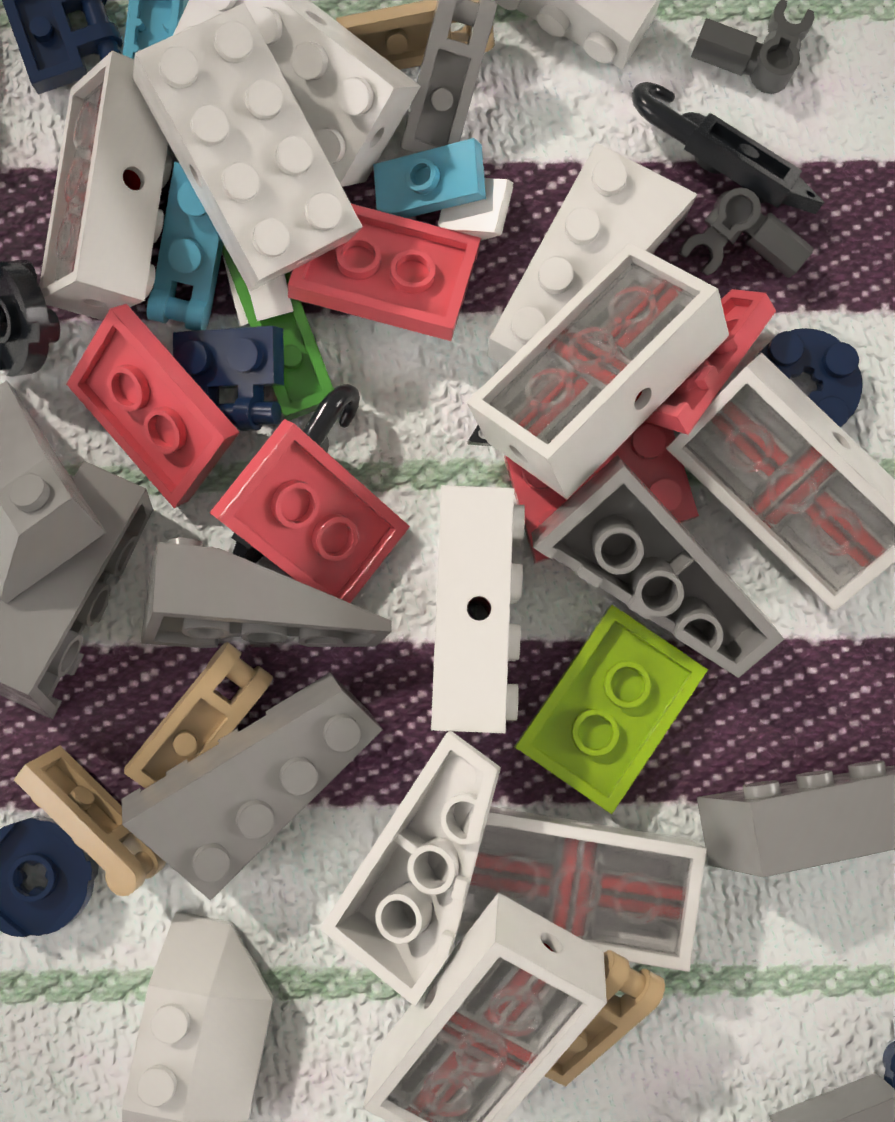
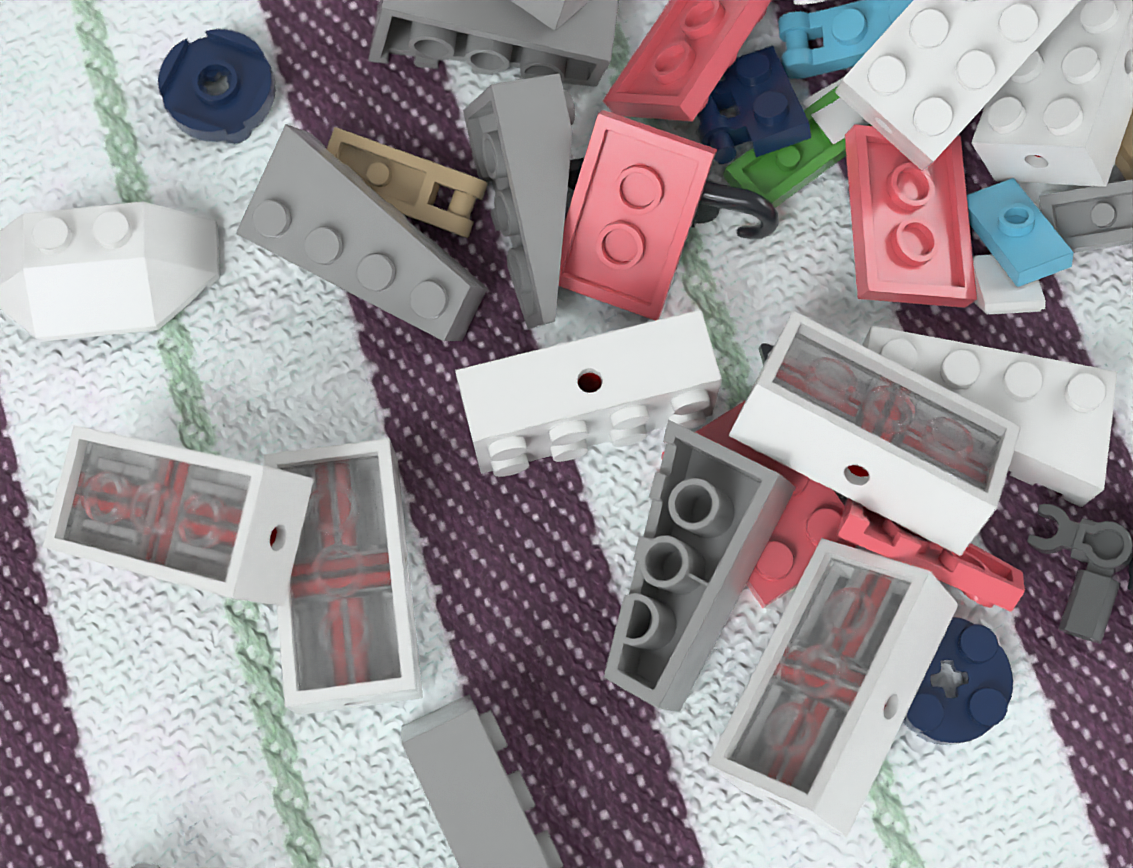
camera: 75 degrees right, 10 degrees down
tan plate [14,746,166,896] -> none
white wedge [320,731,501,1006] -> none
lime plate [514,604,708,814] -> none
tan plate [545,950,665,1087] -> none

